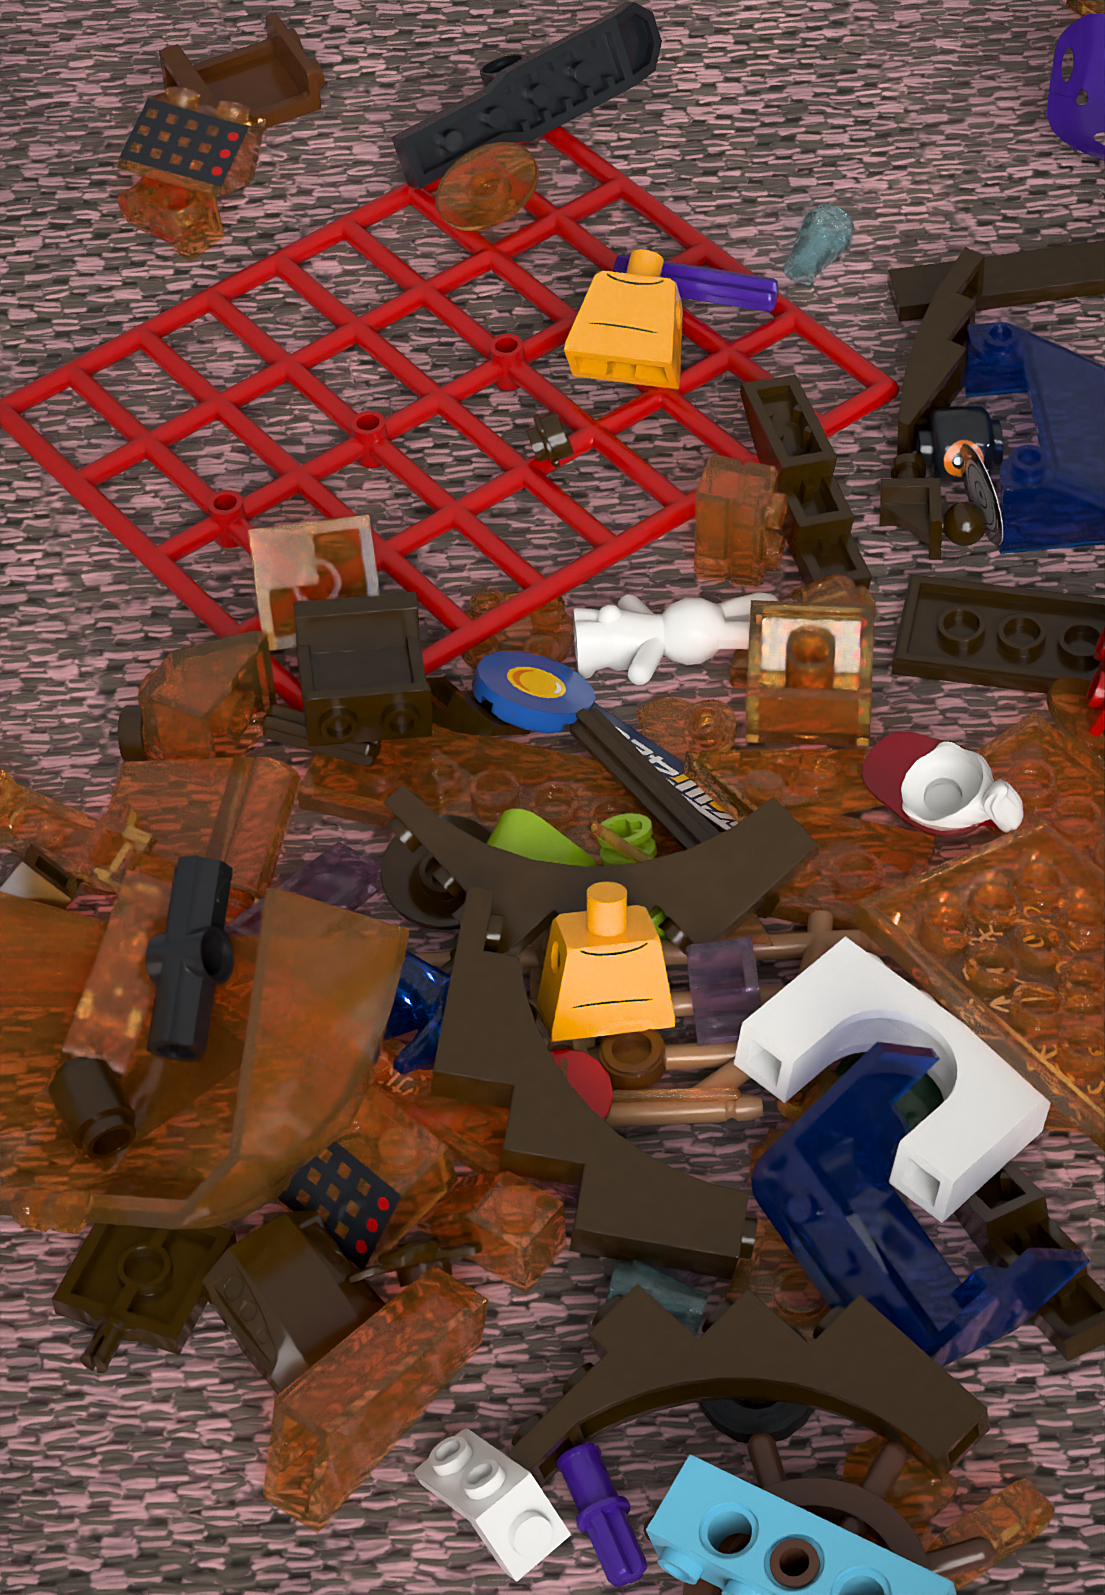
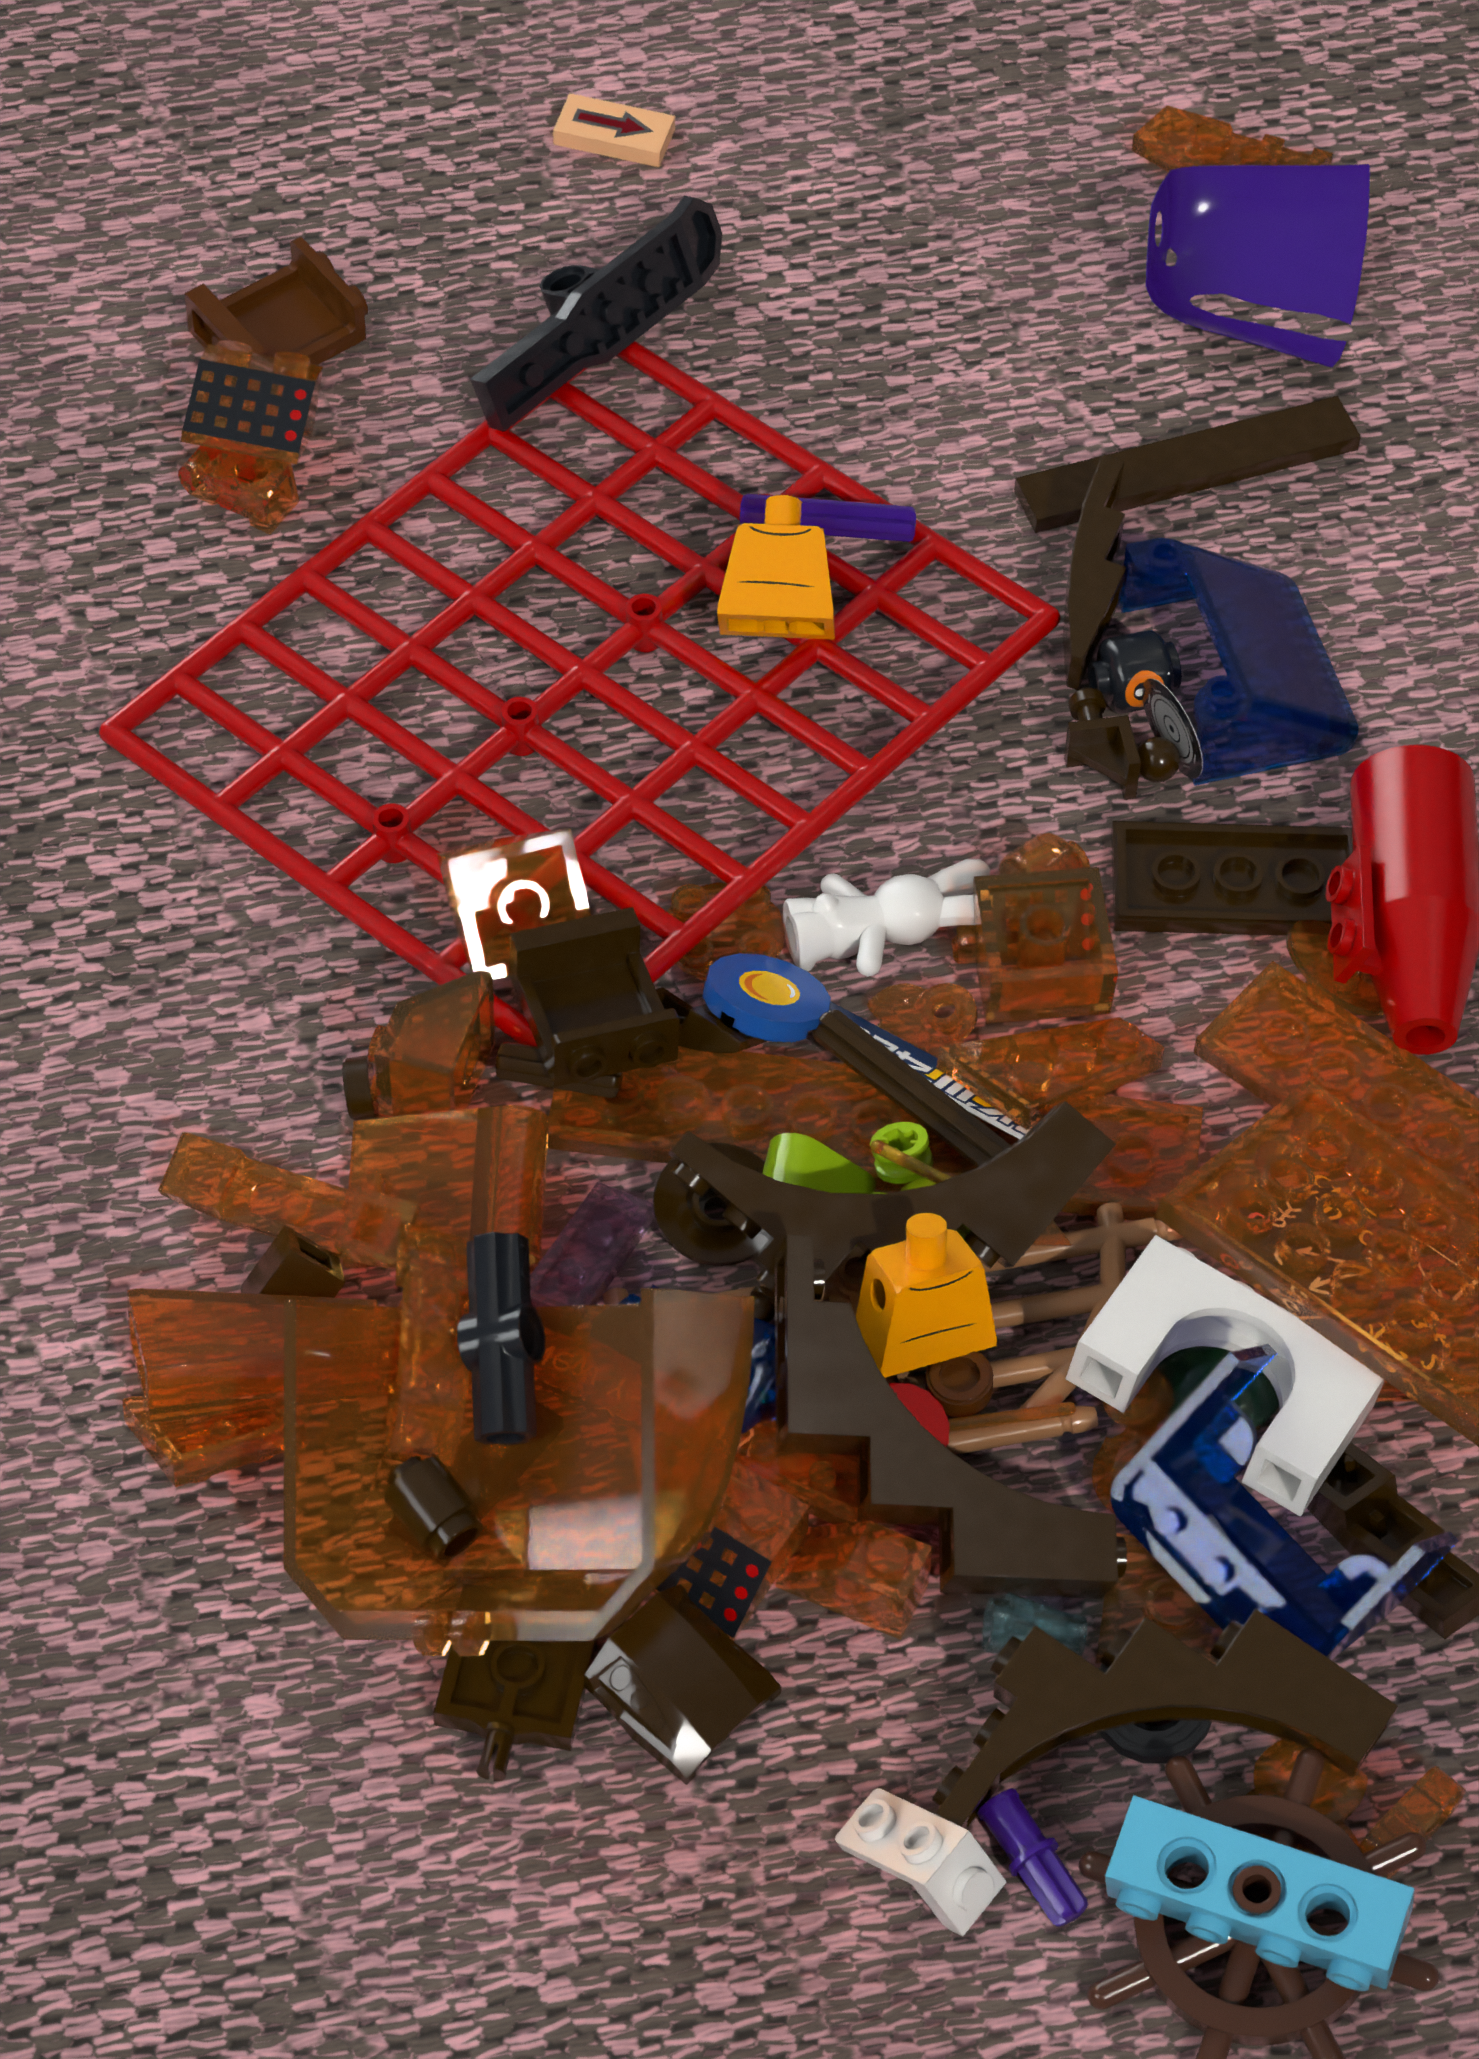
camera: 15 degrees left, 5 degrees up
clear orange slope [263,1265,489,1534] -> none
dark brown plate [348,1236,483,1287] -> none
clear orange dish [435,142,539,231] -> none
dark brown plate [526,411,574,468] -> none
clear purple panel [685,937,761,1046] -> none
clear orange brick [694,455,788,589] -> none
dark brown slope [740,374,872,602] -> none
clear light blue cone [783,204,854,286] -> none
white hair [861,731,1023,838] -> none

